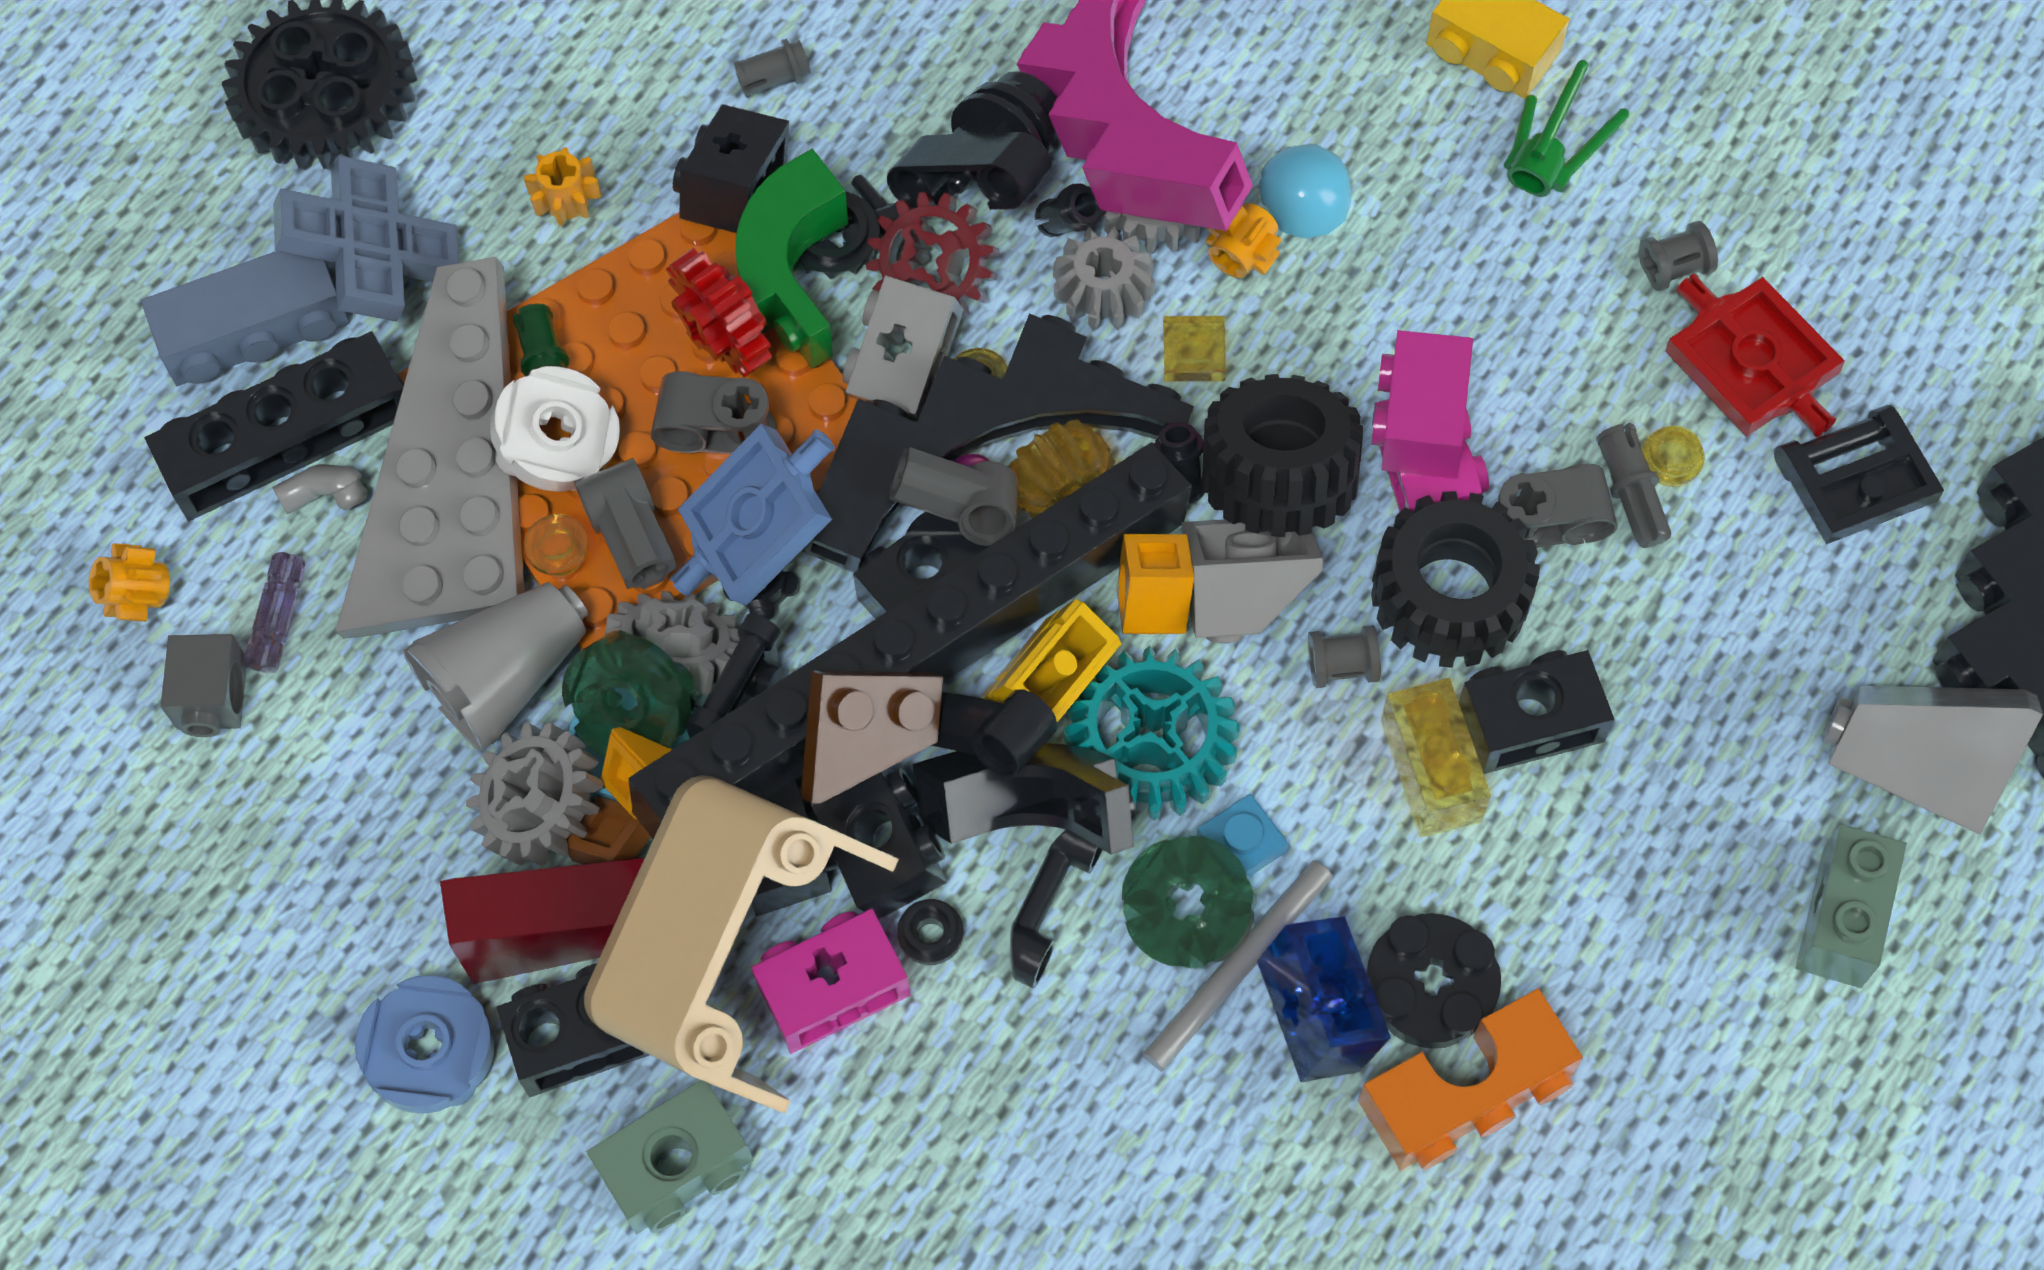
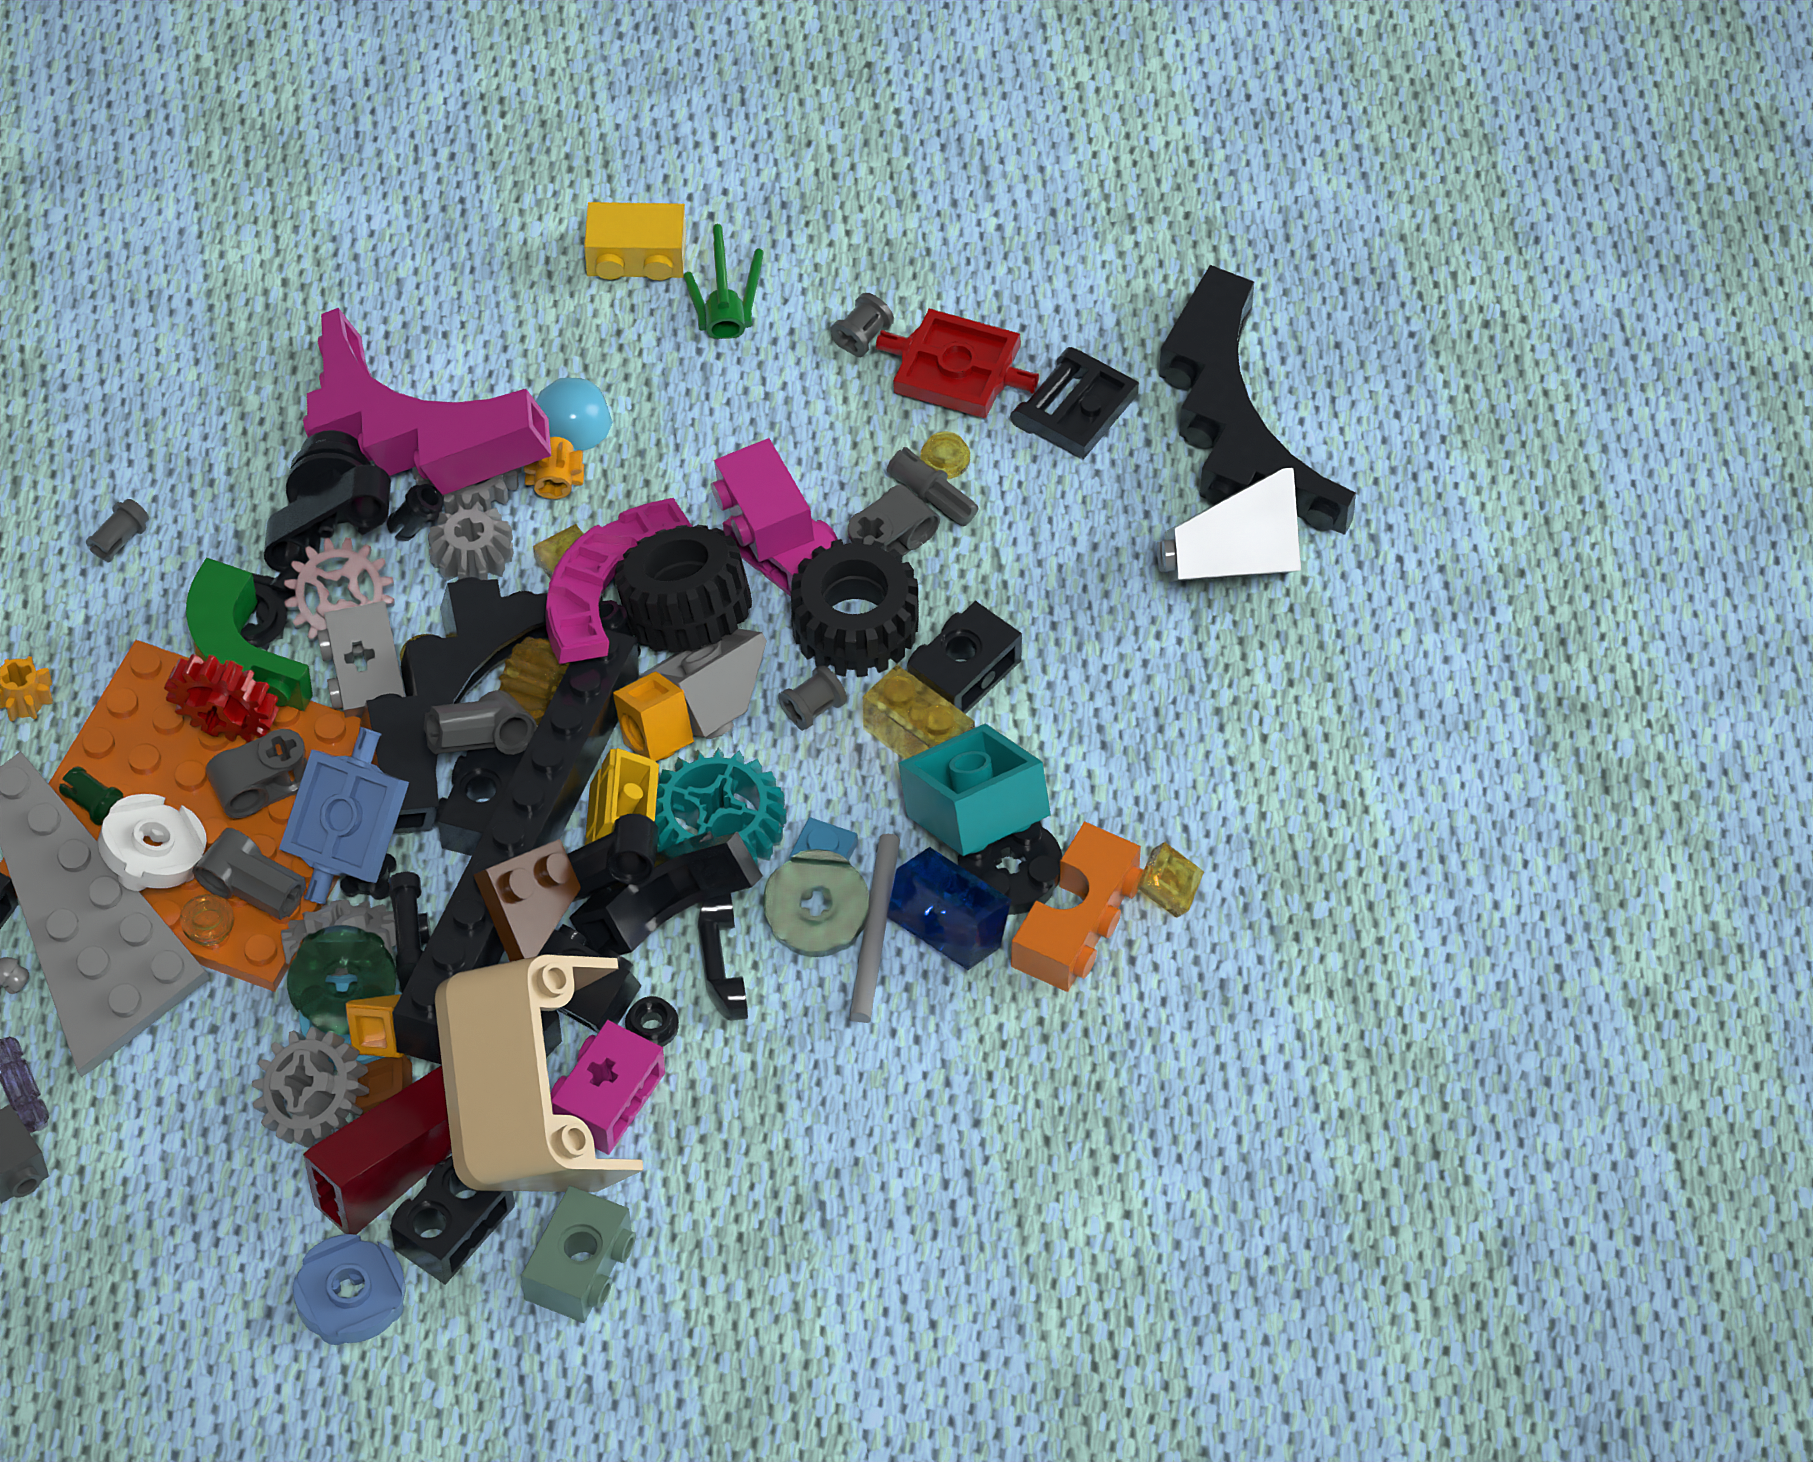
camera: 35 degrees left, 10 degrees down
light grey cone [402,582,588,751] -> none
black brick [672,104,789,233] -> none
sand green brick [1795,824,1907,988] -> none
none -> dark pink tile [545,498,692,664]
none -> teal brick [898,723,1051,856]
none -> clear yellow plate [1137,842,1204,918]

